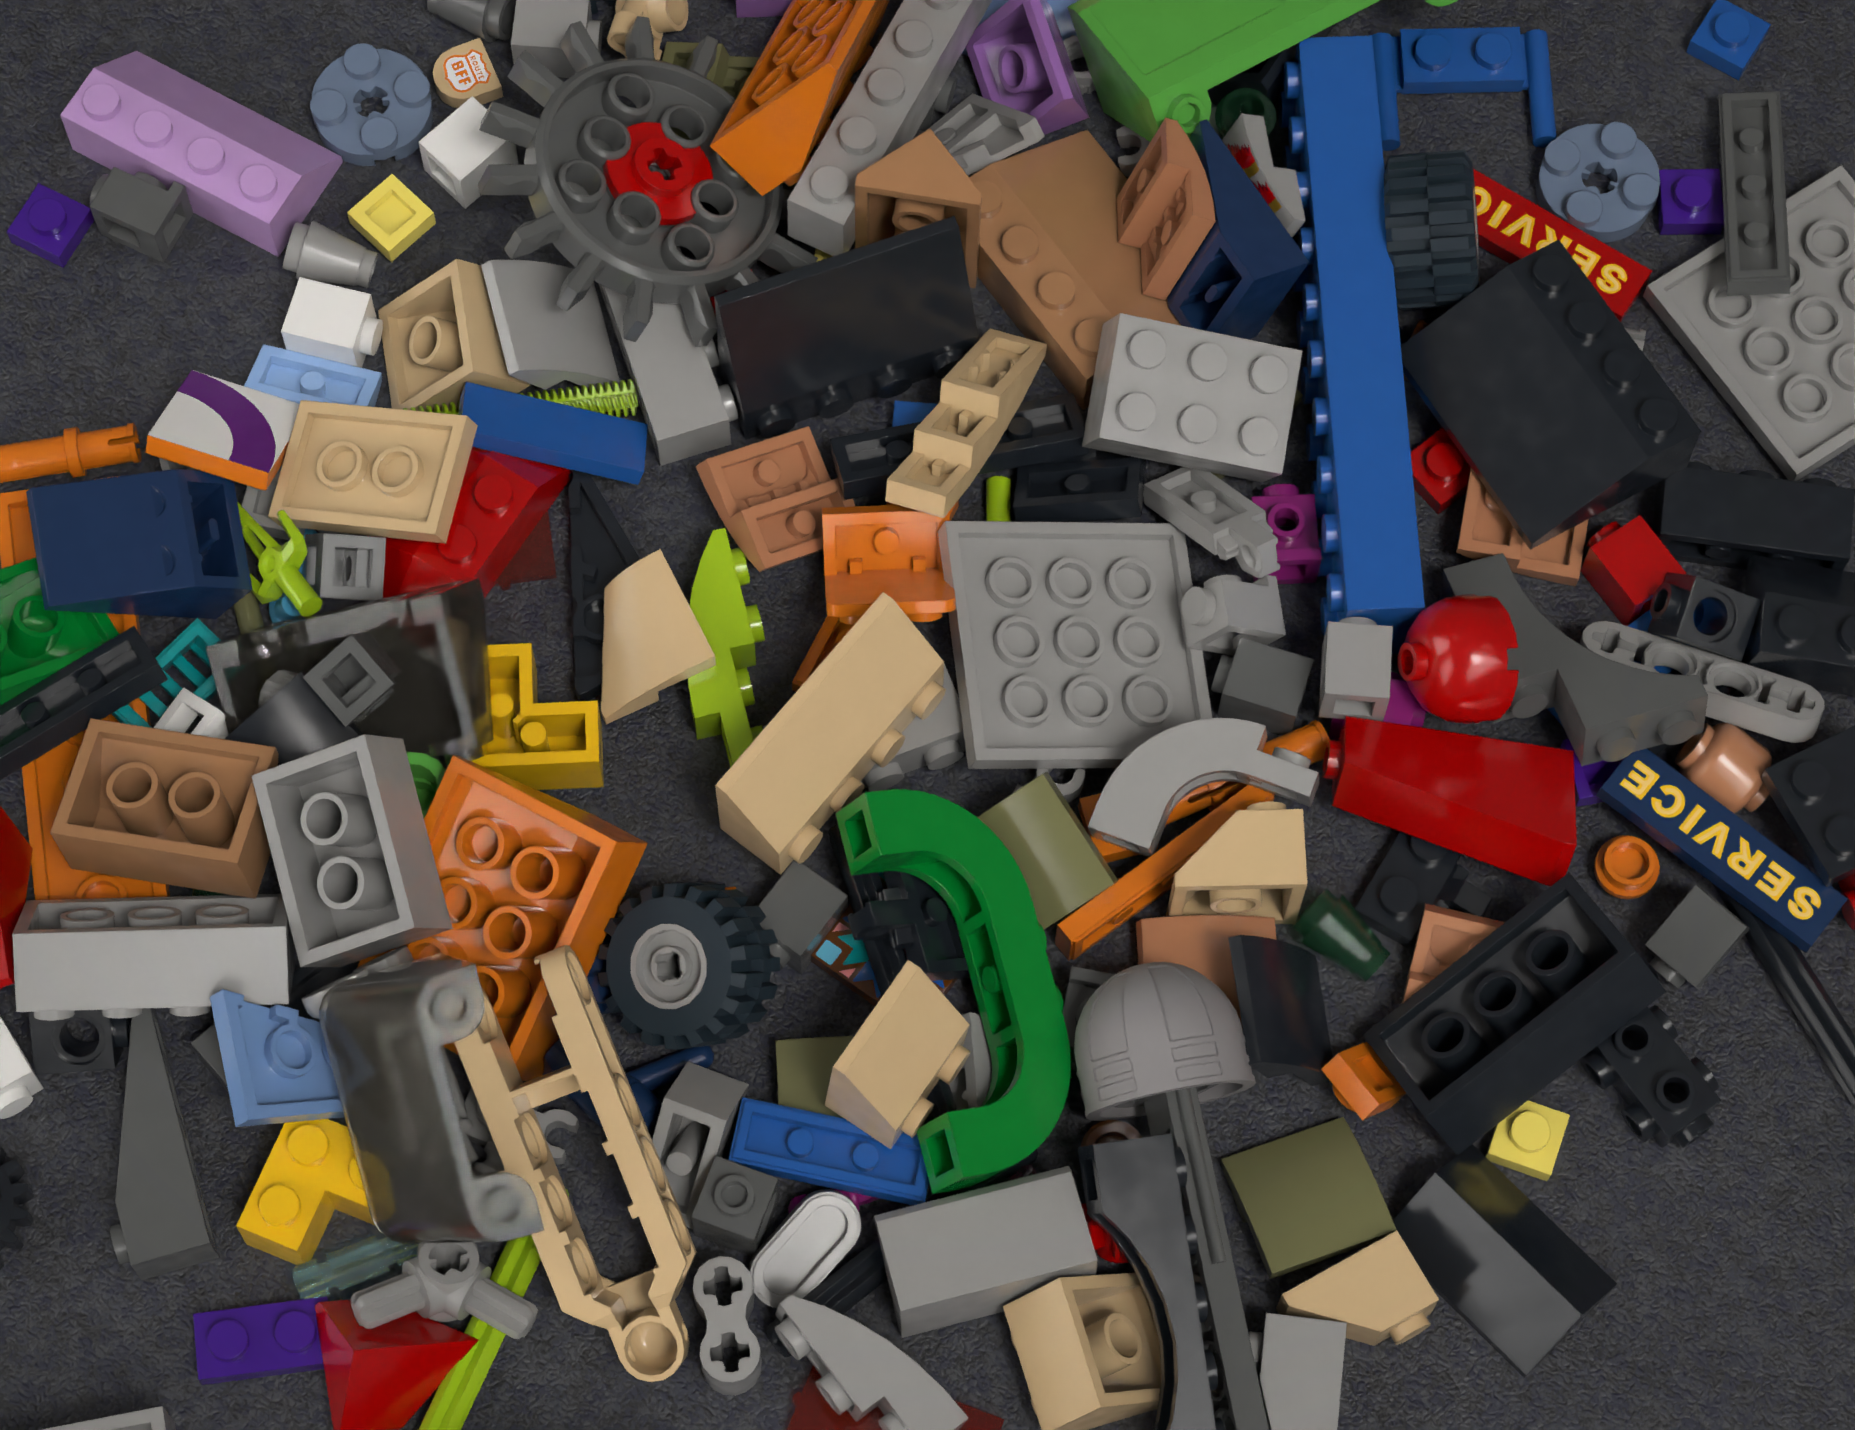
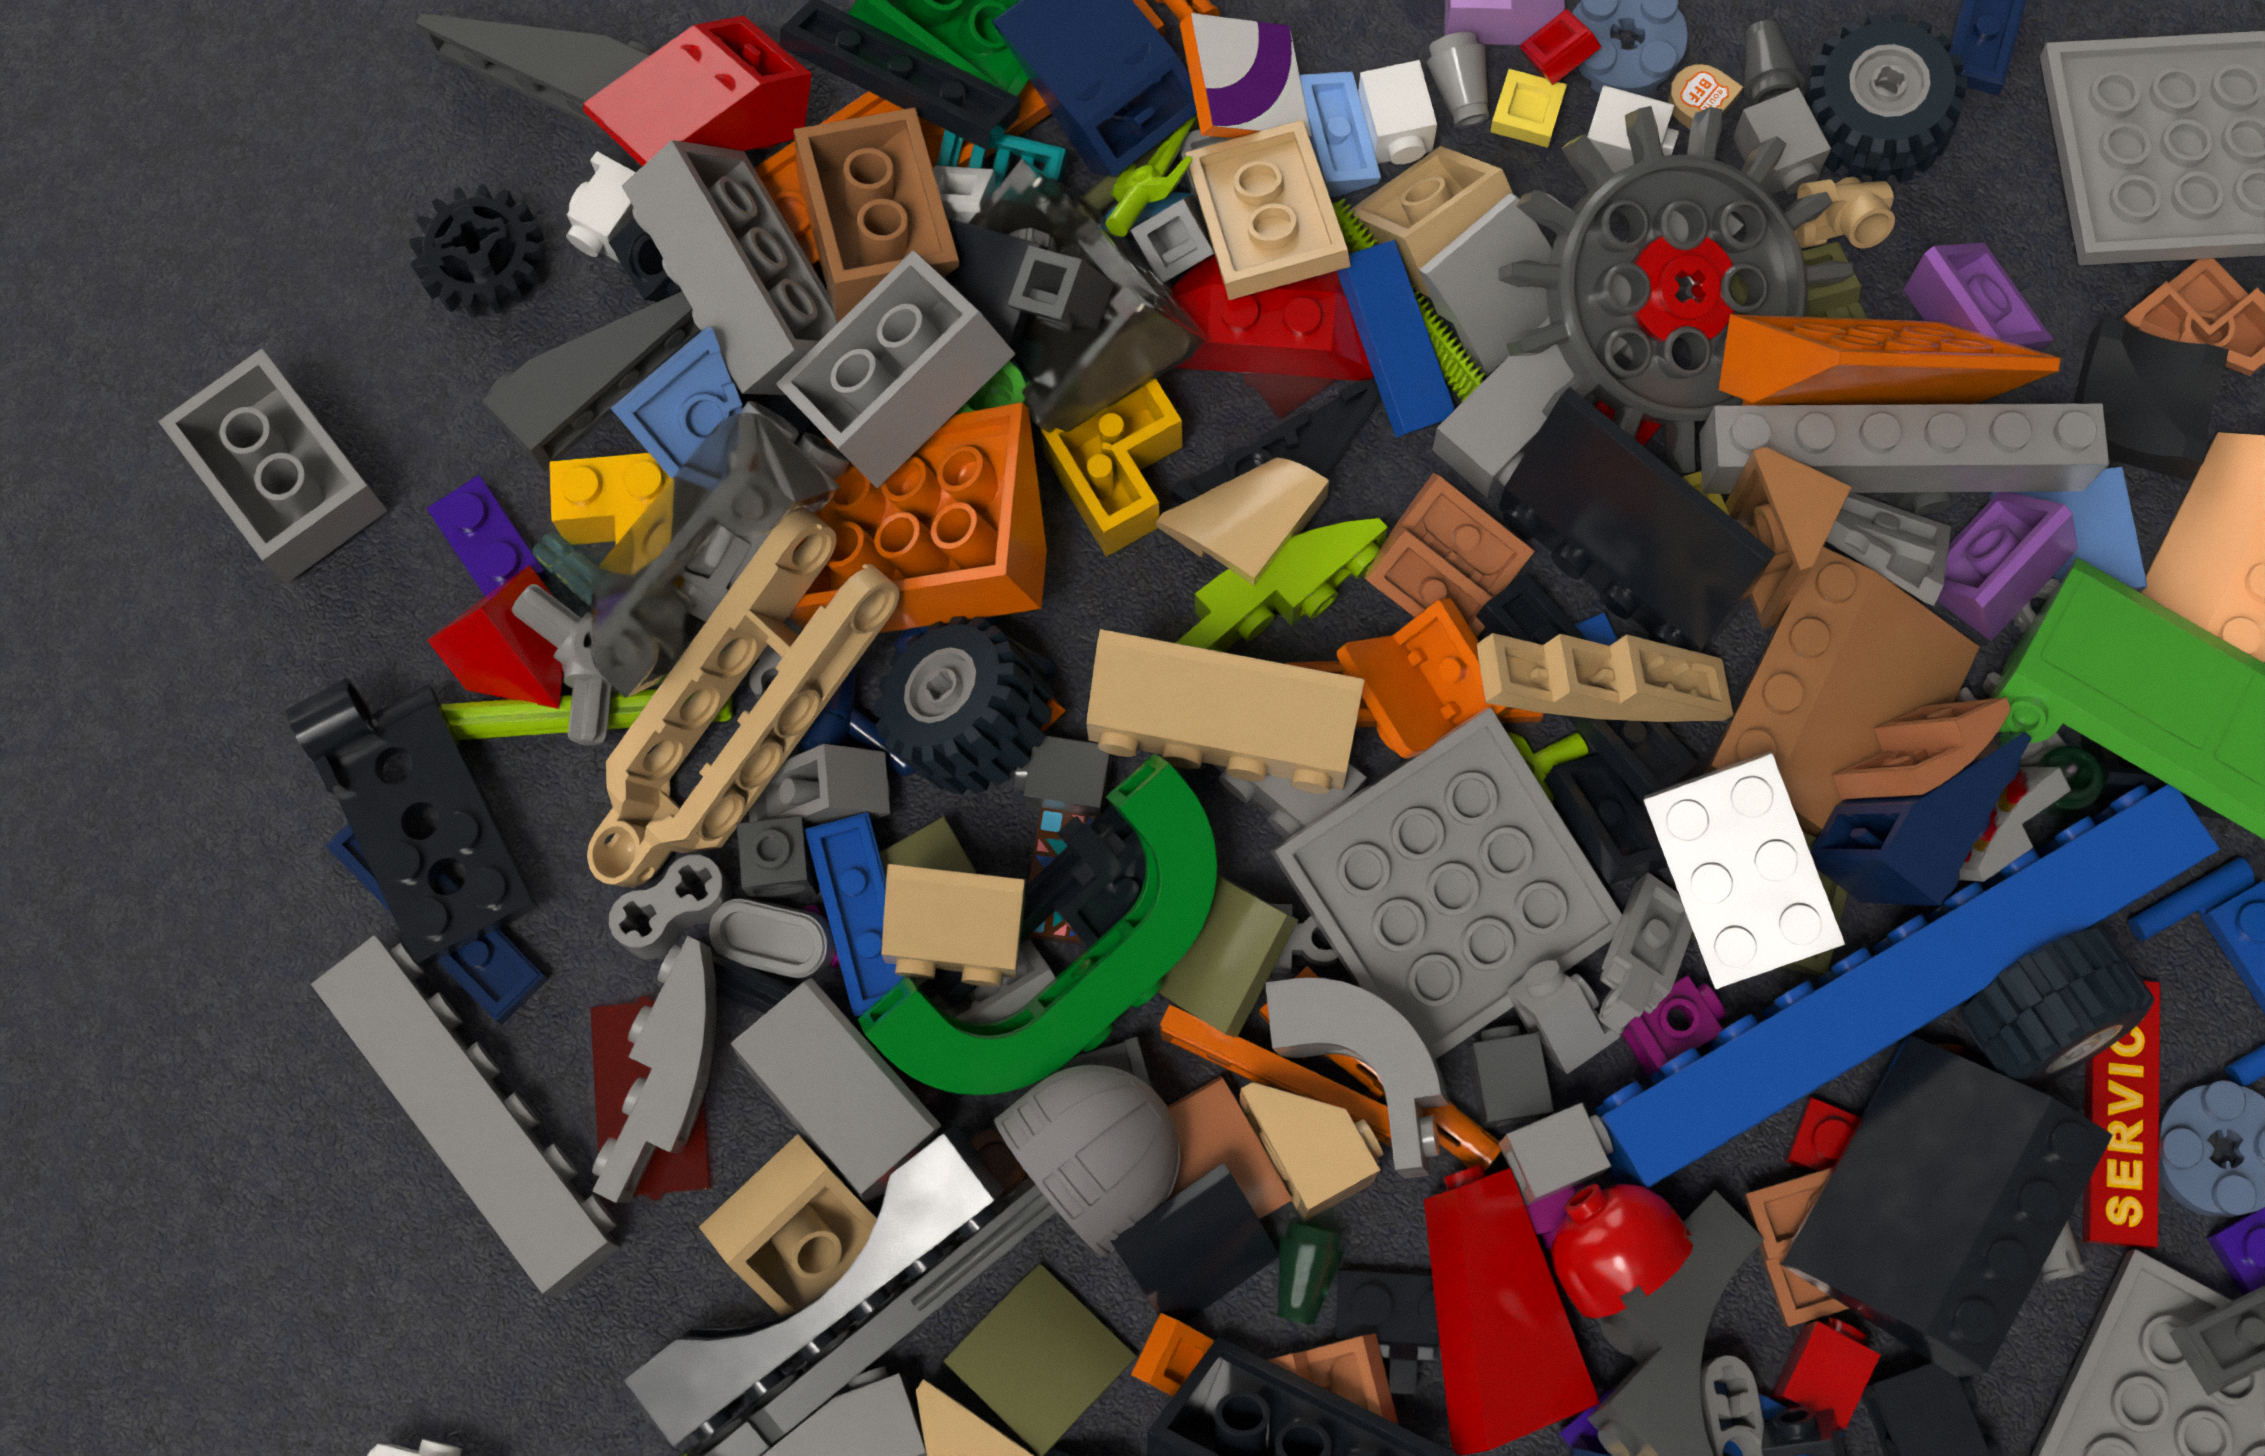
camera: 70 degrees right, 5 degrees up
none -> red tile [1519,9,1602,85]

